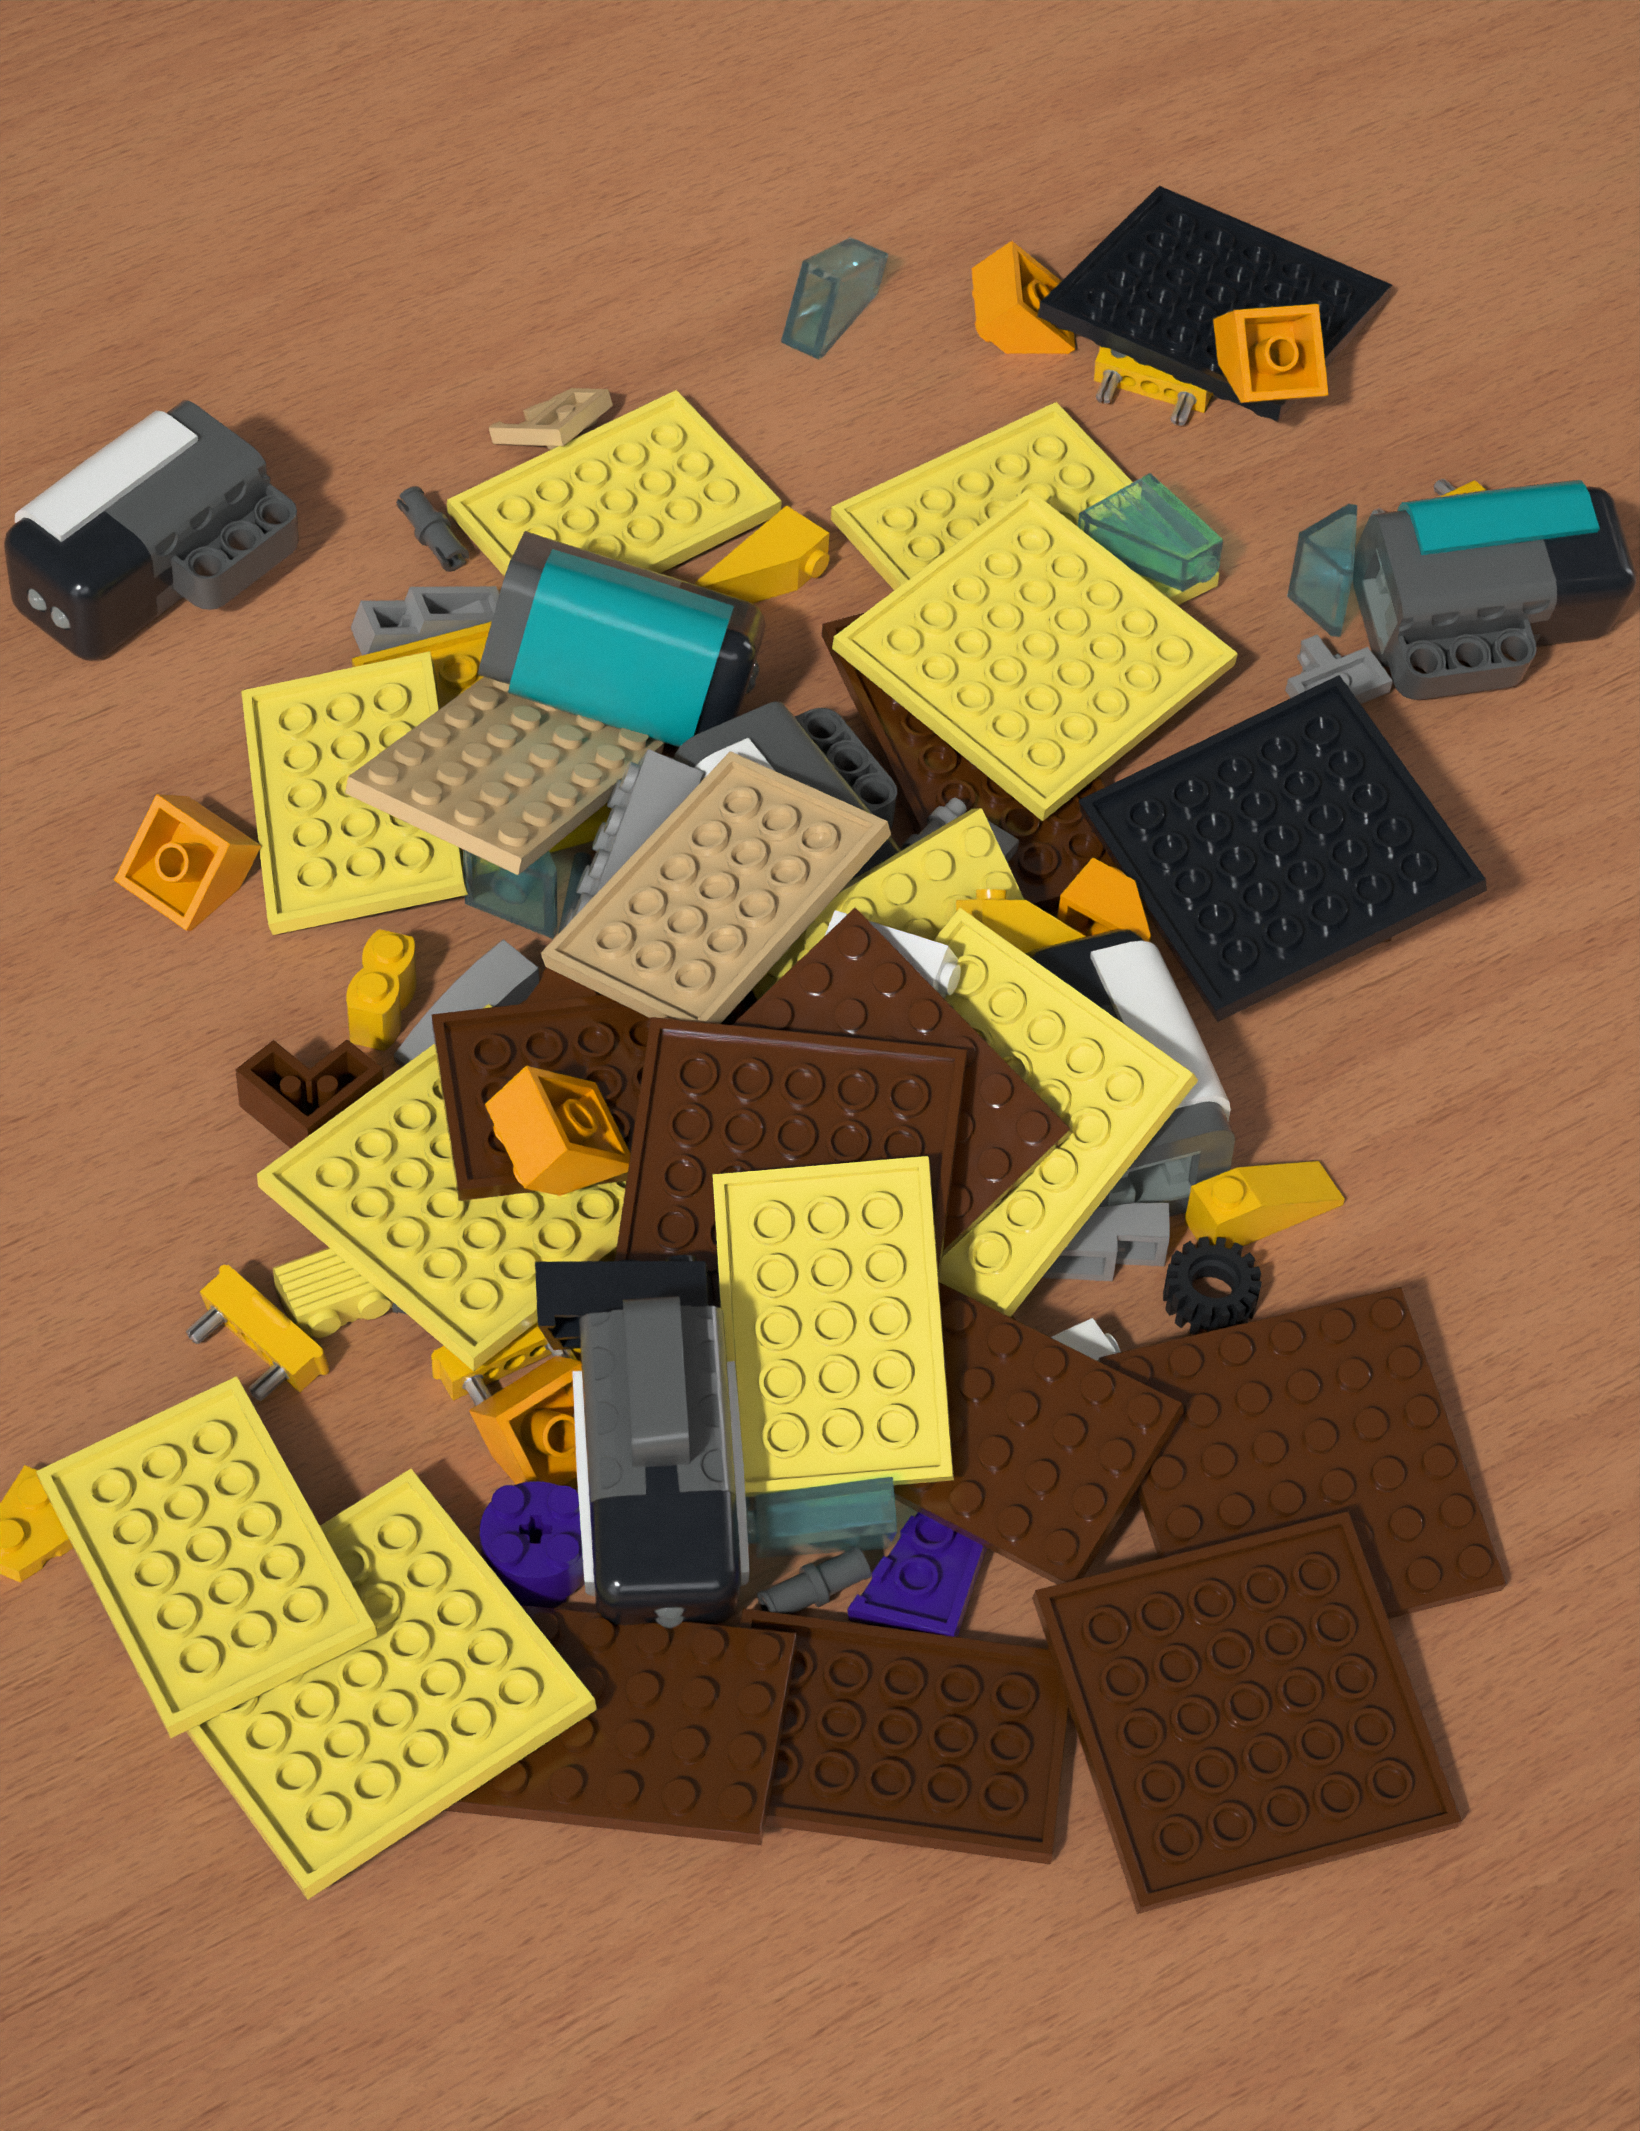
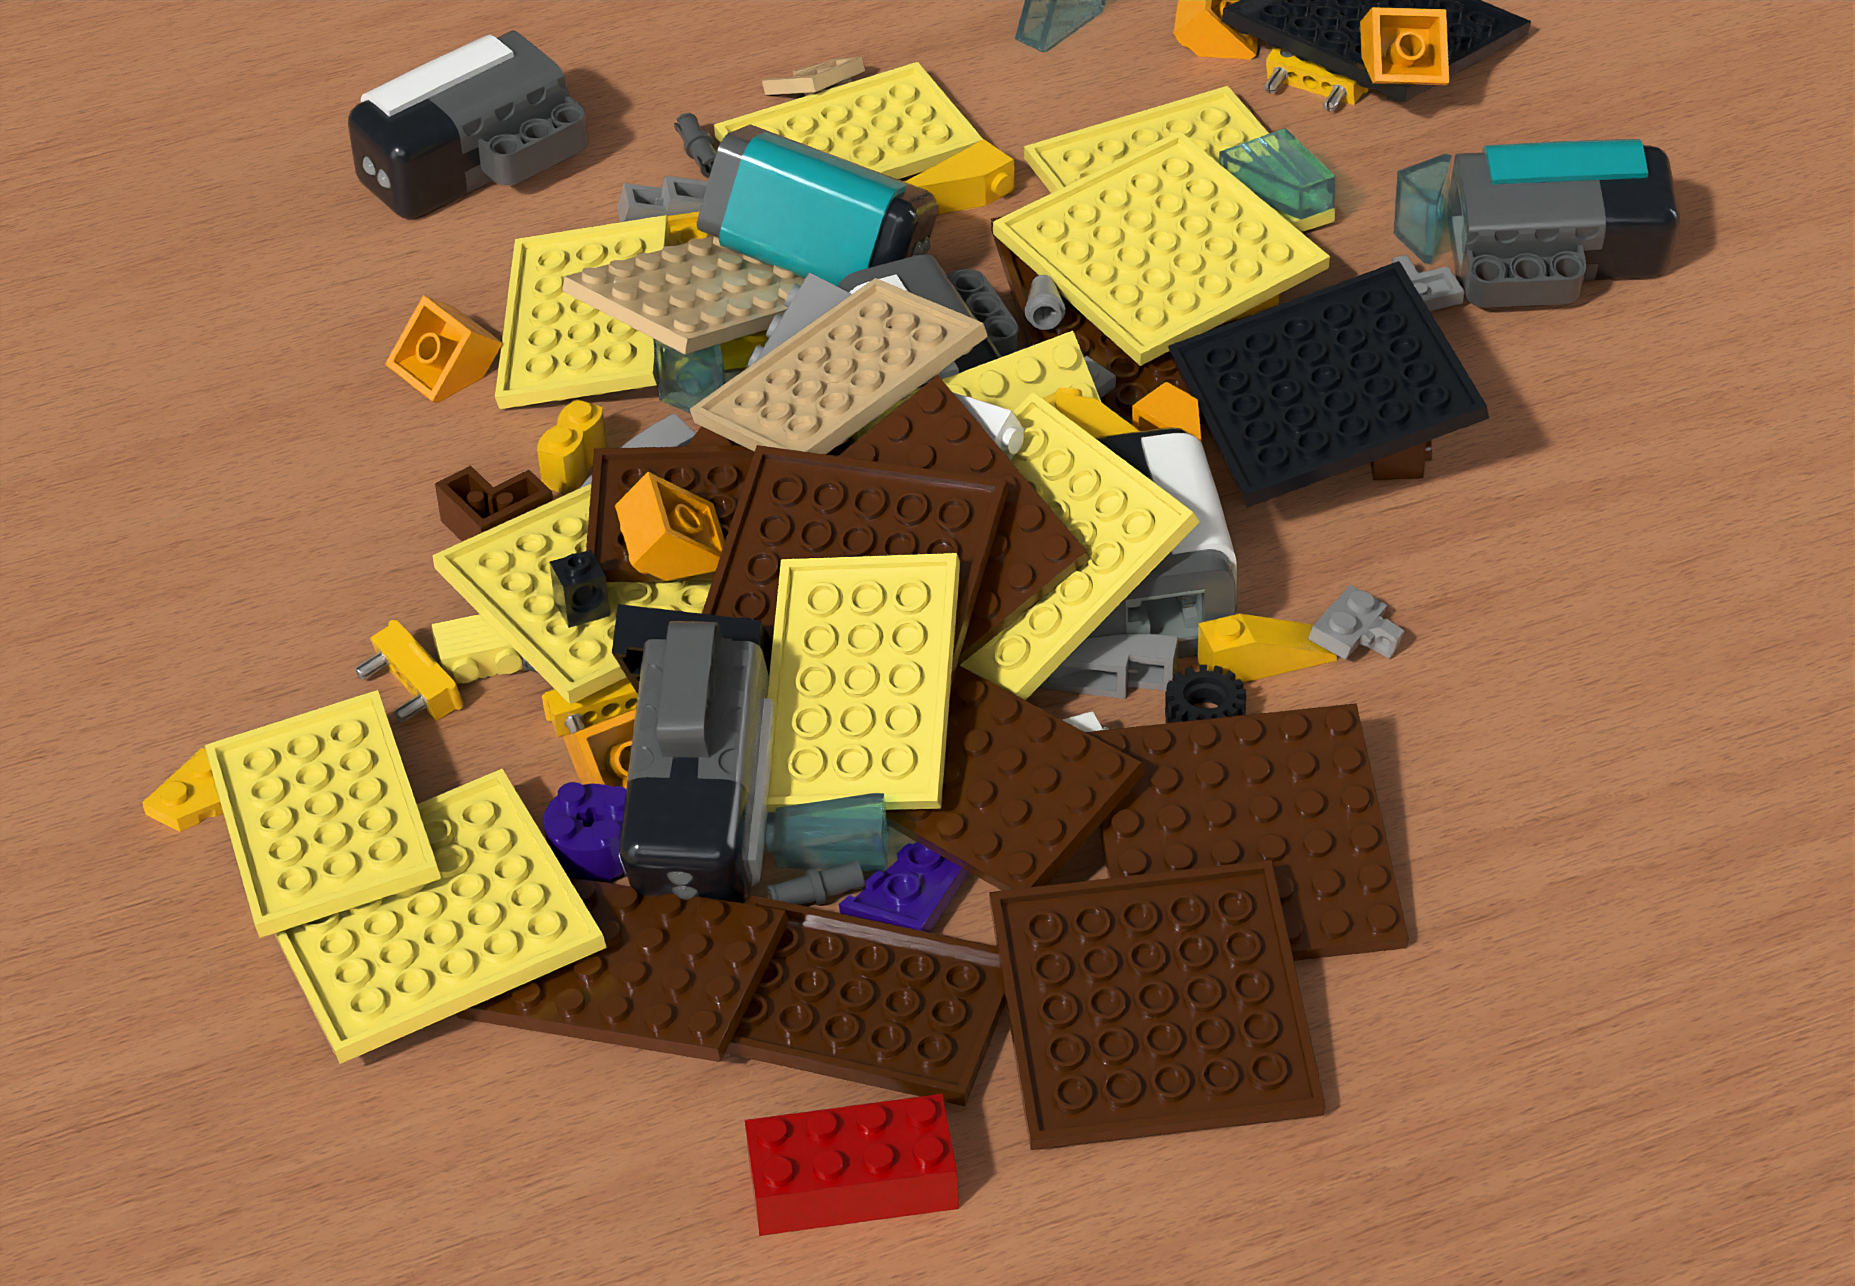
camera: 15 degrees right, 10 degrees down
none -> black brick [549,550,610,628]
none -> red brick [745,1094,959,1236]
none -> light grey cone [1025,275,1065,330]
none -> light grey hinge [1308,585,1404,660]

